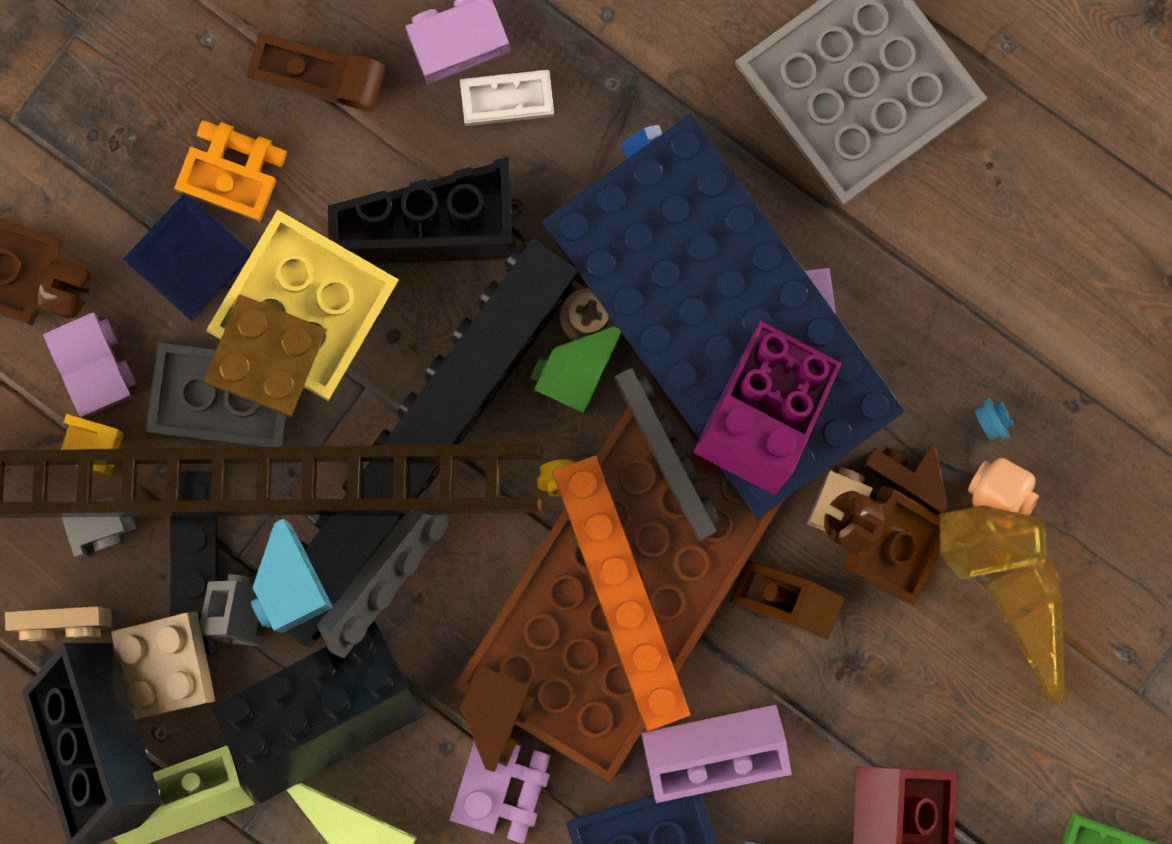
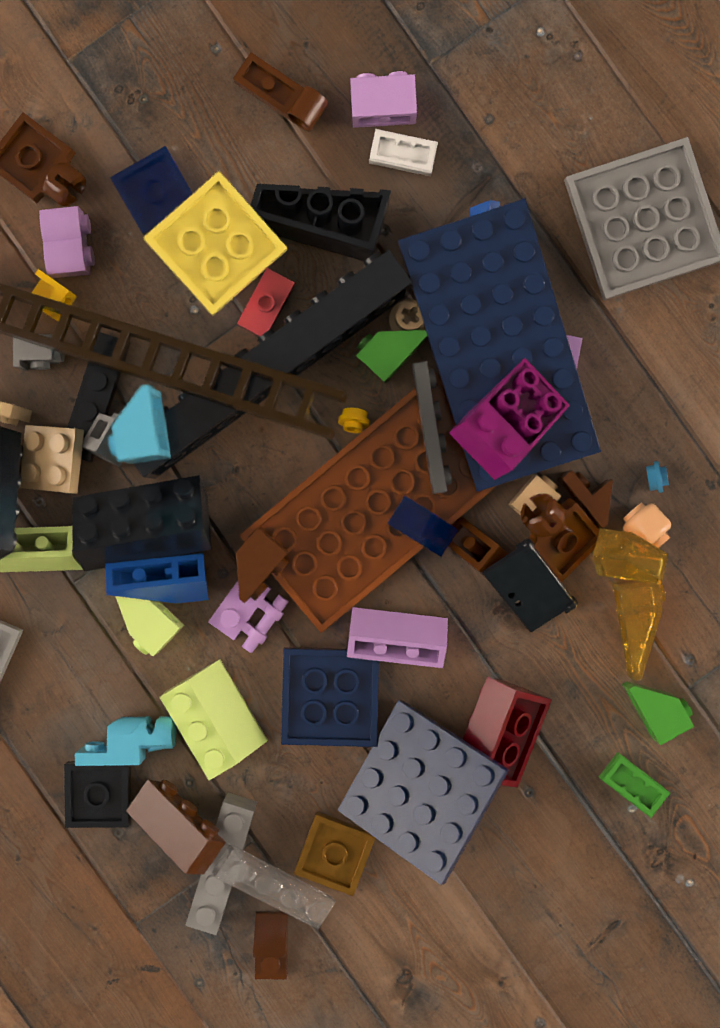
camera: 25 degrees right, 5 degrees up
dark grey plate [146,342,288,447] -> none
light orange plate [174,120,287,222] -> none
pearl gold plate [204,294,327,417] -> none
dark grey plate [317,489,450,658] -> none
orange plate [552,455,691,731] -> none
none -> blue slope [105,553,209,604]
none -> coral plate [237,268,295,337]
none -> clear blue slope [387,496,458,557]
none -> black door [482,539,578,632]
none -> bright green slope [622,681,694,746]

